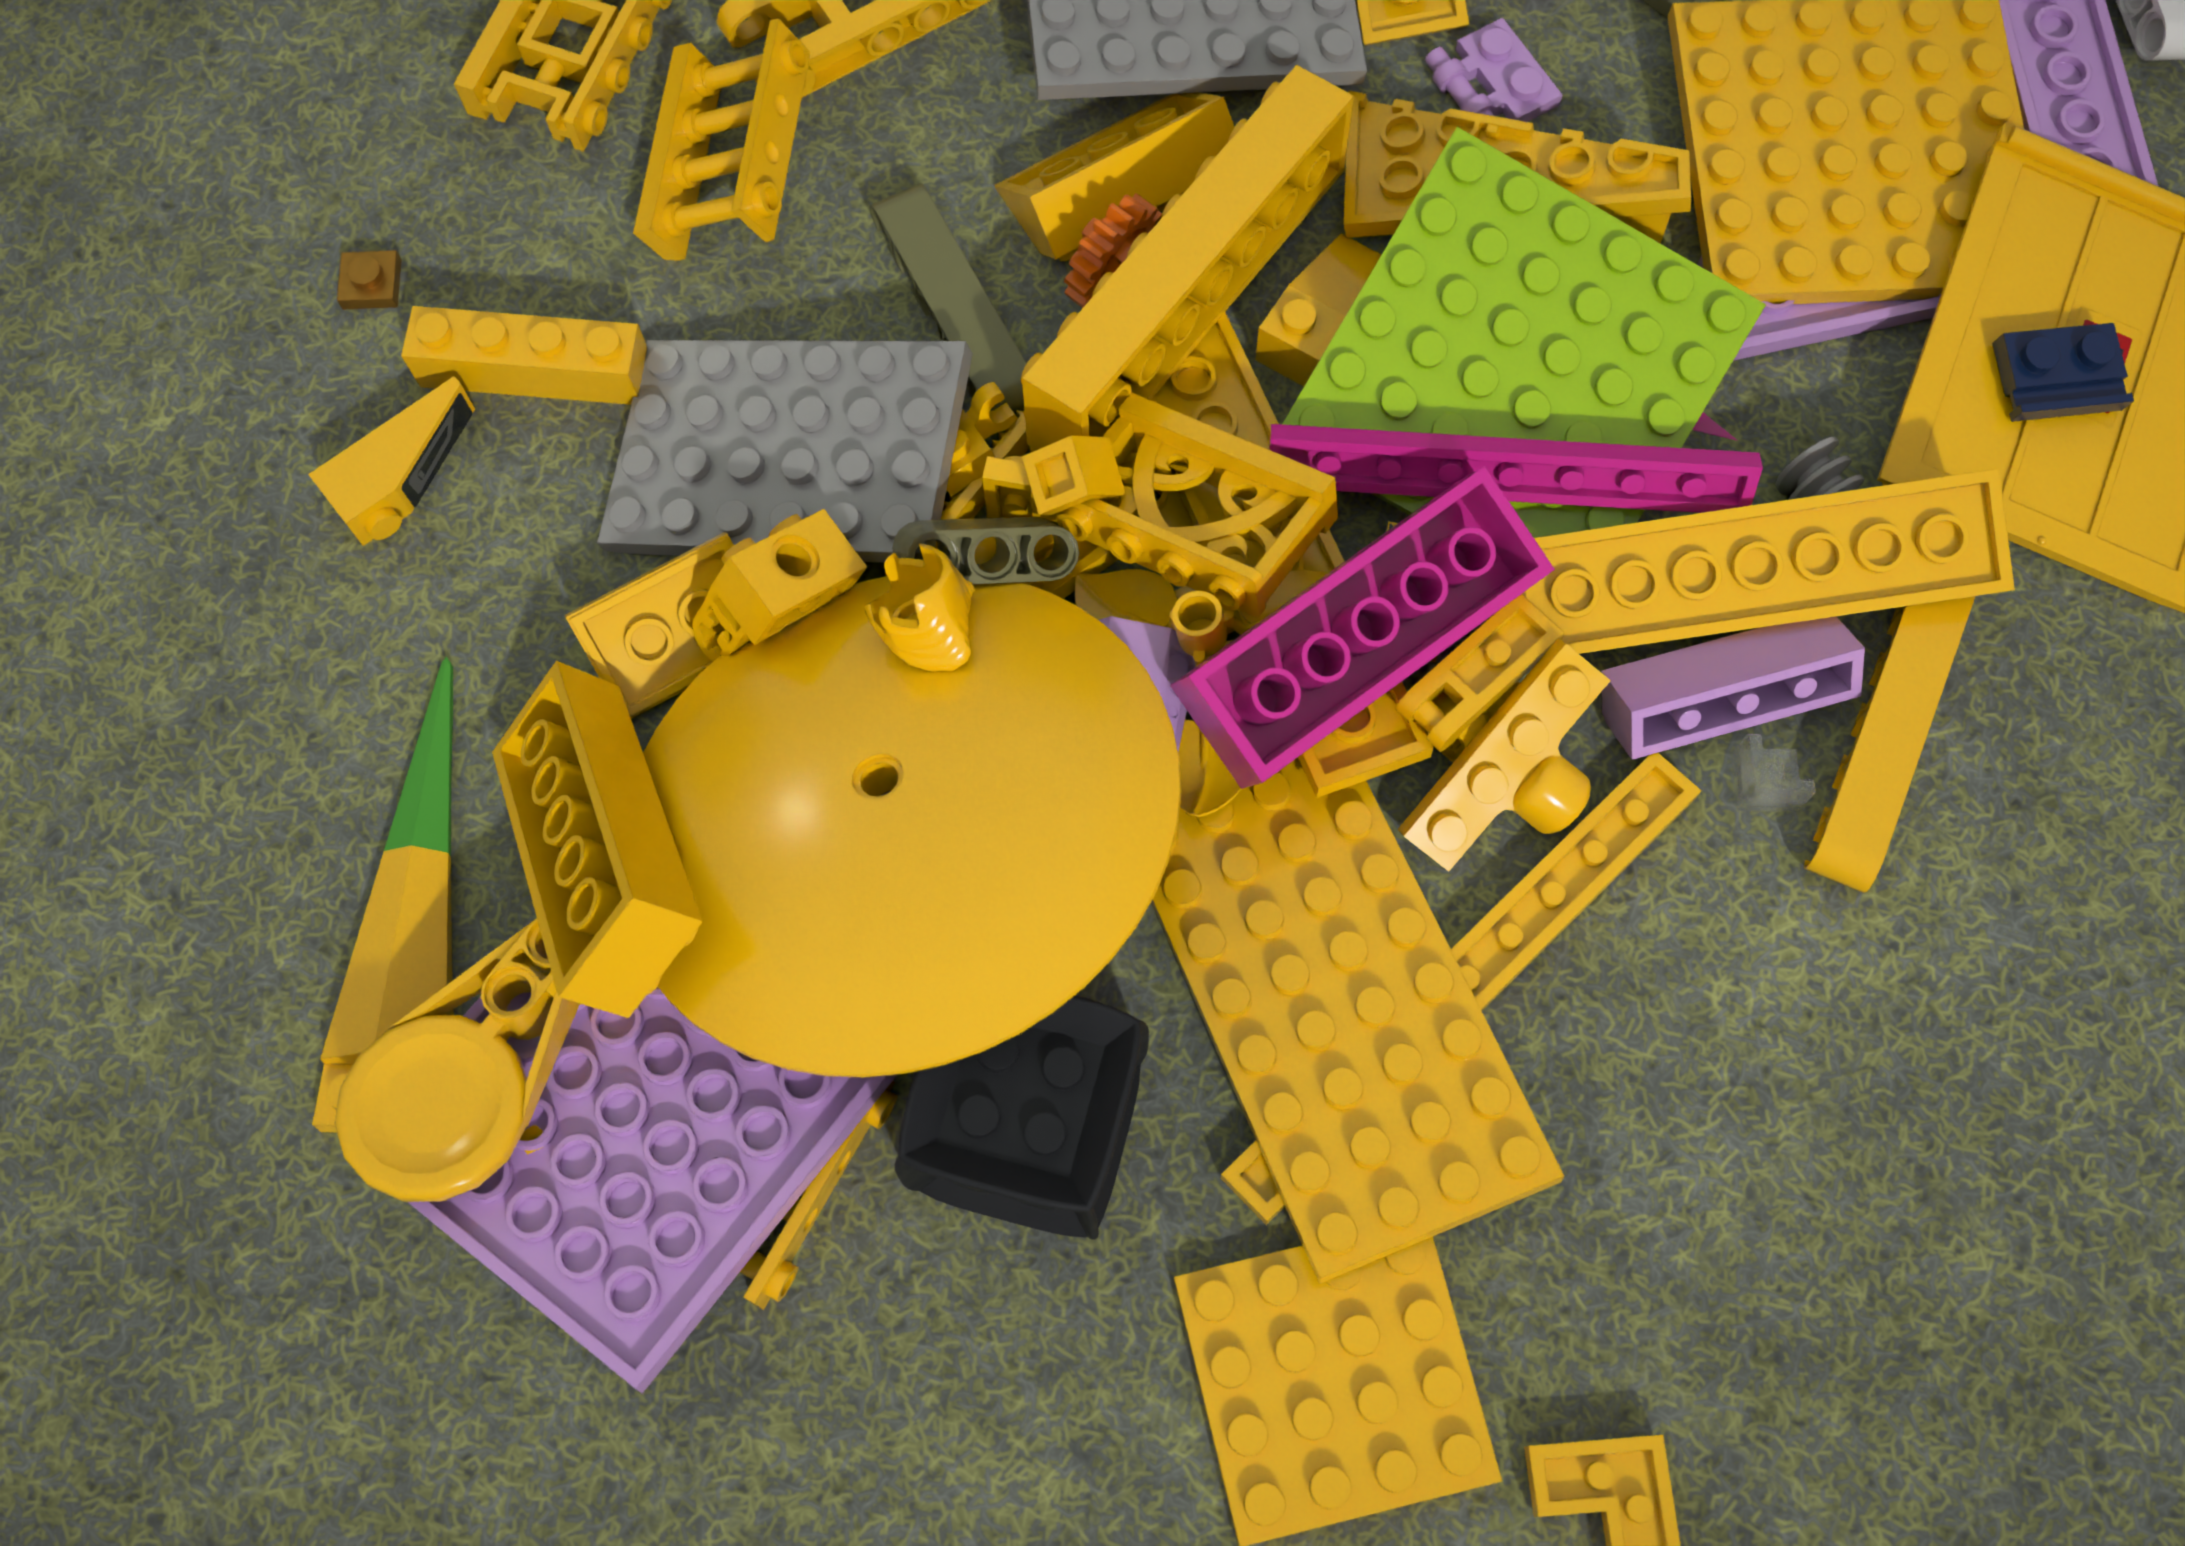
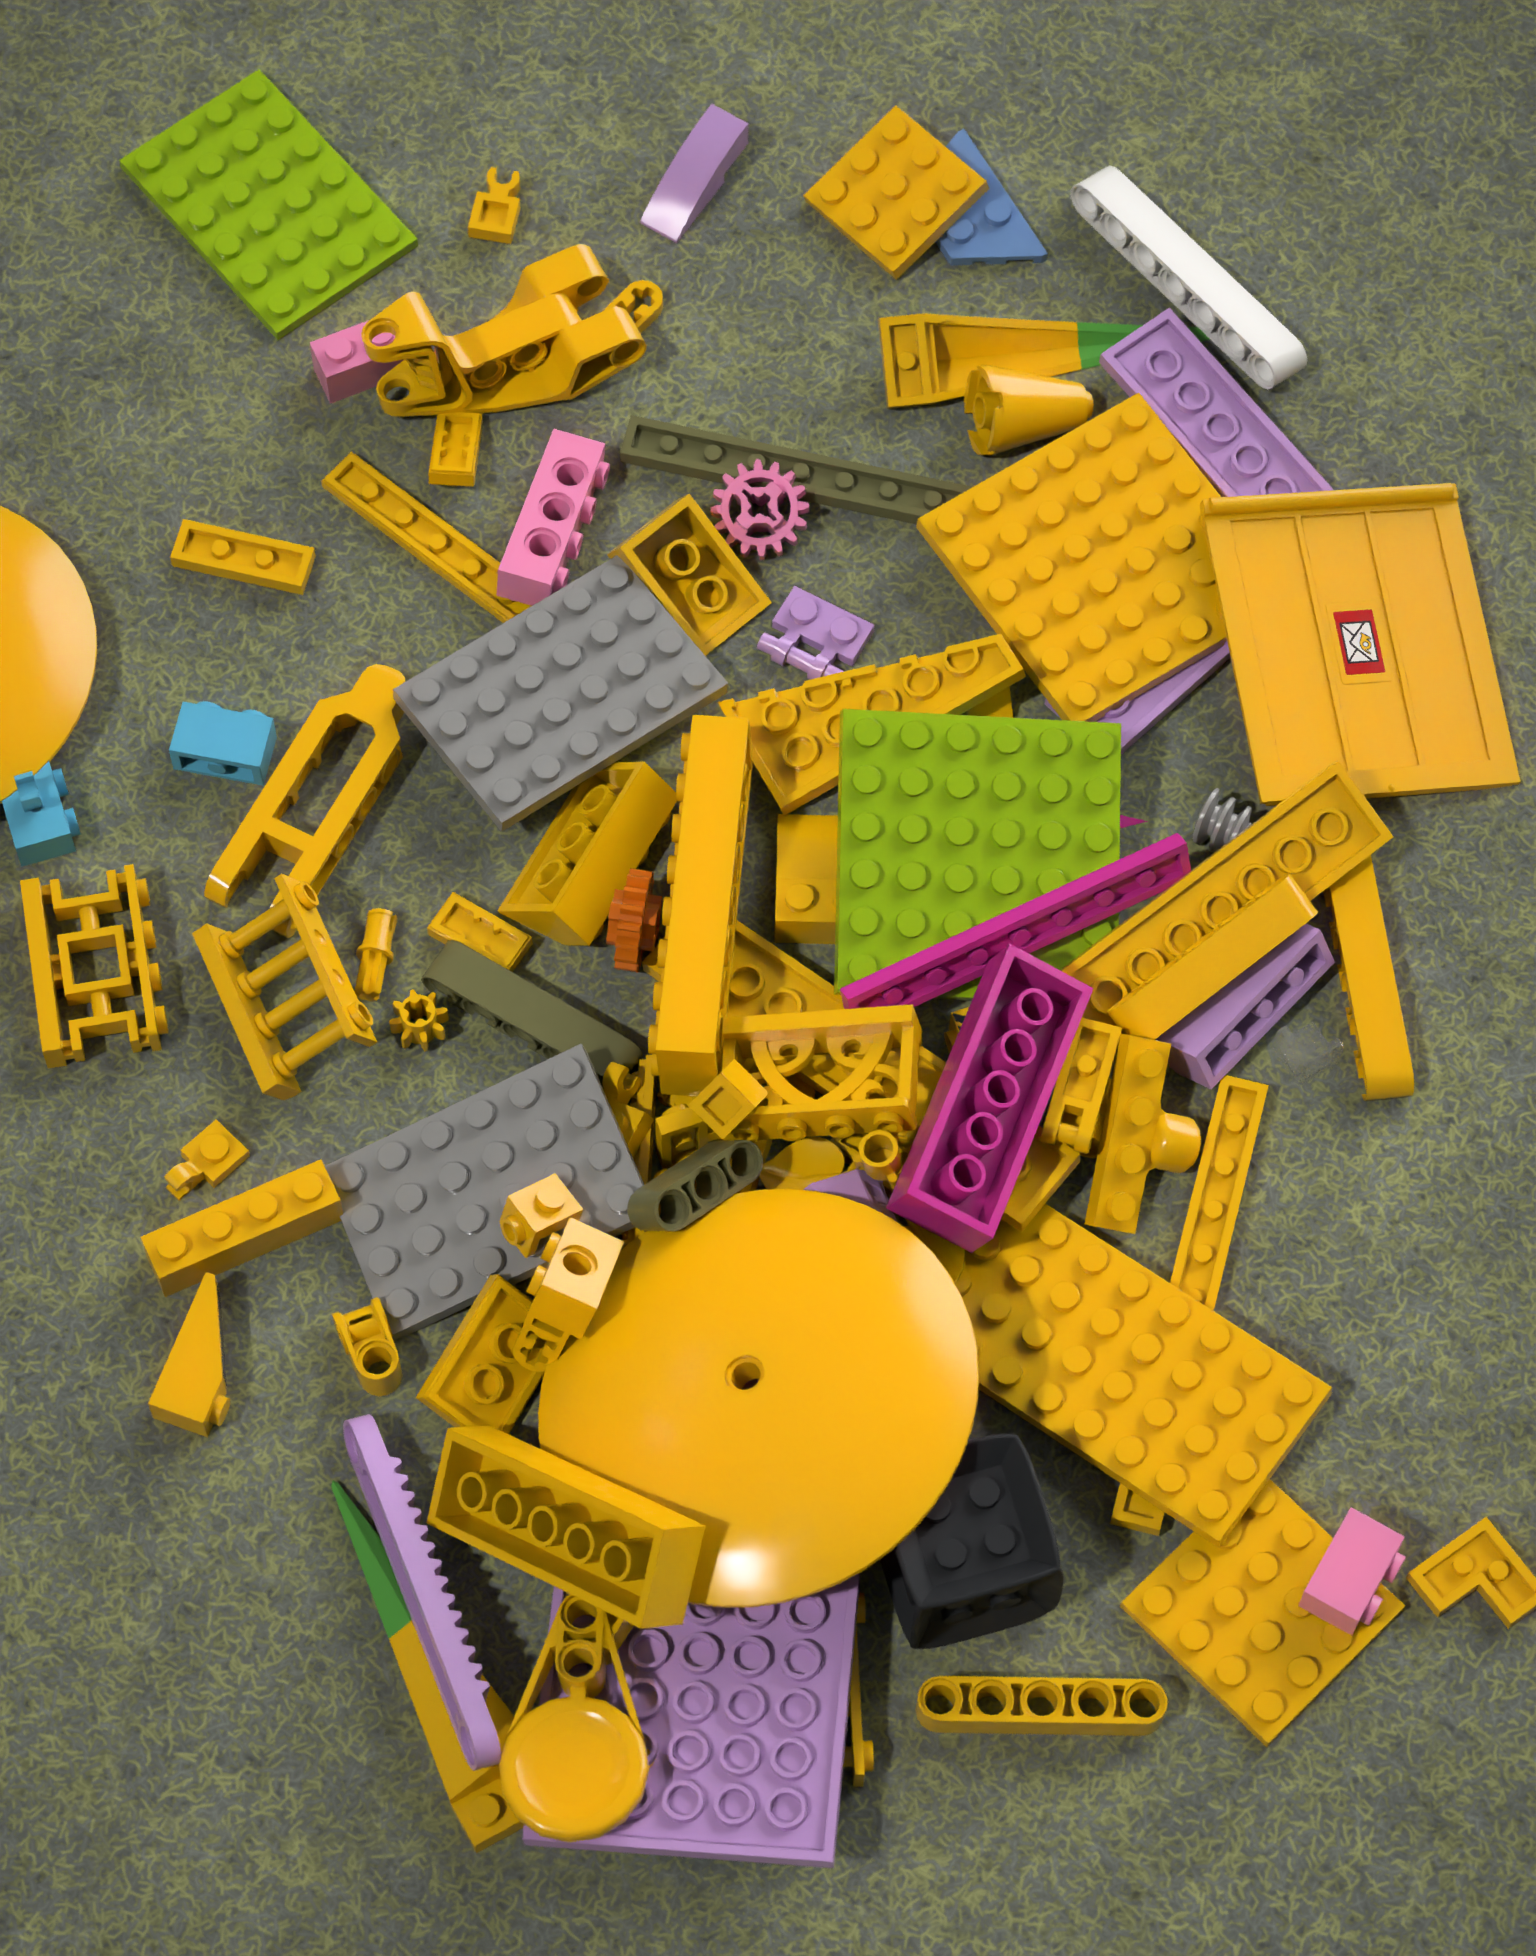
camera: 35 degrees left, 5 degrees down
pearl gold plate [337,250,402,310] -> none
yellow hair [864,543,975,672] -> none
dark blue plate [1992,323,2134,422] -> none
none -> yellow plate [164,1119,250,1201]
none -> yellow piece [332,1296,403,1396]
none -> lavender gear [343,1414,501,1771]
none -> yellow axle [354,908,398,1002]
none -> yellow gear [389,989,449,1052]
none -> yellow plate [427,892,533,972]
none -> yellow bracket [499,1173,583,1258]
none -> yellow beam [916,1676,1168,1736]
none -> yellow beam [1107,873,1318,1040]
none -> bright pink brick [1298,1507,1406,1635]

